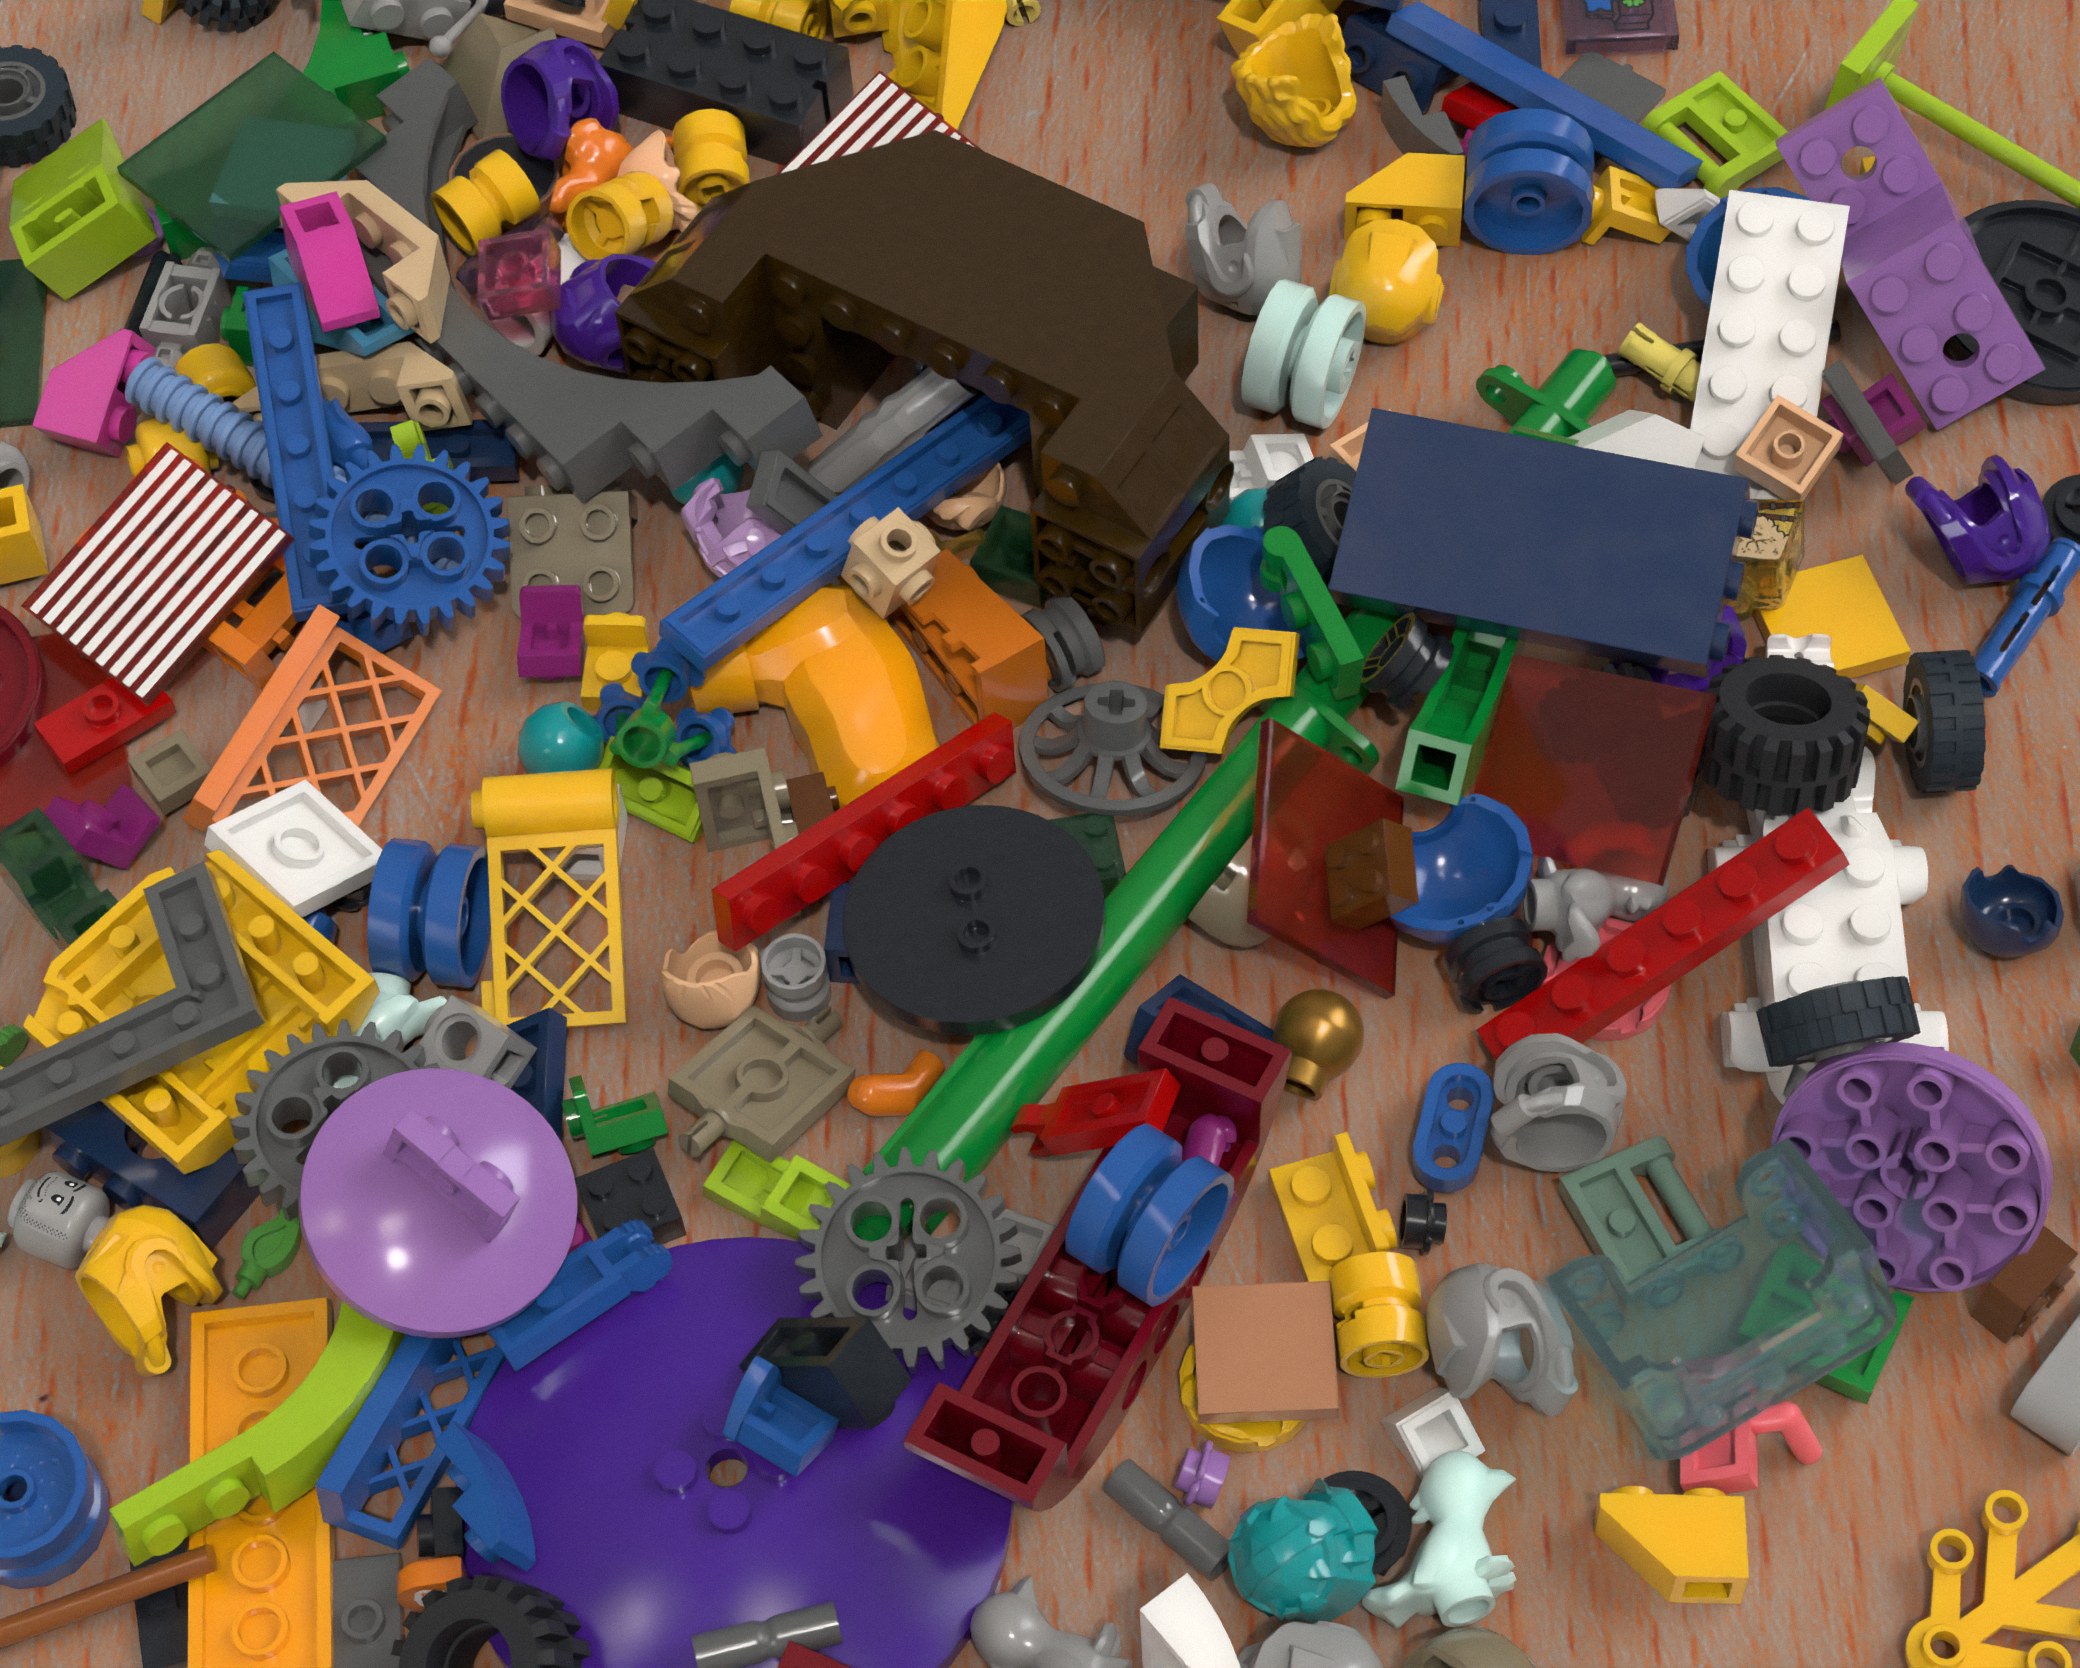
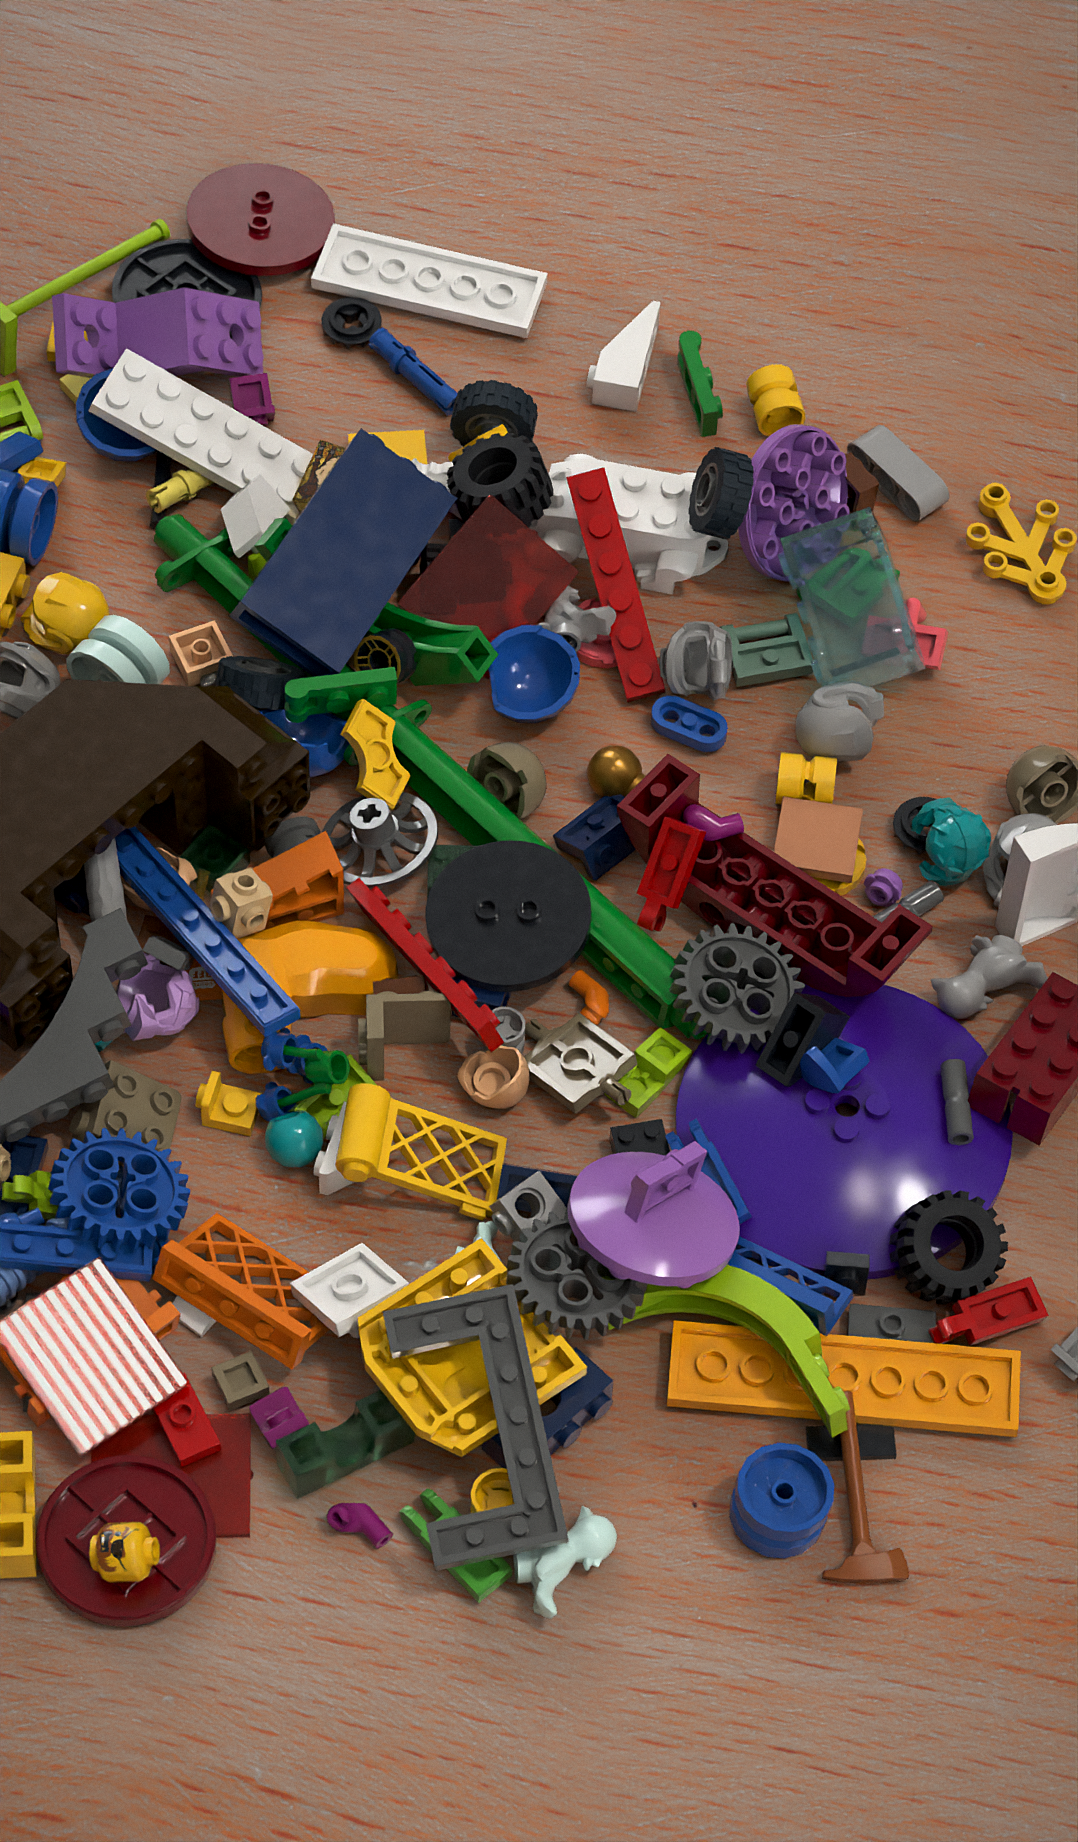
camera: 85 degrees left, 0 degrees up
light grey head [7,1171,110,1270] -> none
yellow helmet [75,1204,223,1378] -> none
bright green piece [232,1204,302,1300] -> none
blue wheel [367,838,491,988] -> none
orange tile [396,1556,468,1611] -> none
blue slope [434,1421,536,1572] -> none
magenta bracket [517,585,585,681] -> none
green bracket [561,1075,668,1156] -> none
blue wheel [1065,1123,1234,1307] -> none
clear red piece [1247,717,1404,999] -> none
yellow bracket [1268,1132,1398,1282] -> none
reddish brown piece [1324,818,1419,930] -> none
light aqua animal [1361,1450,1517,1628] -> none
white slope [1381,1387,1486,1480] -> none
black plate [1399,1188,1447,1255] -> none
black wheel [1443,917,1548,1014] -> none
yellow slope [1594,1486,1749,1604] -> none
white slope [1655,188,1720,242] -> none
light nougat piece [1733,394,1844,502] -> none
dark grey tile [1822,360,1914,485] -> none
dark purple helmet [1905,455,2052,585] -> none
dark blue hair [1960,864,2064,958] -> none

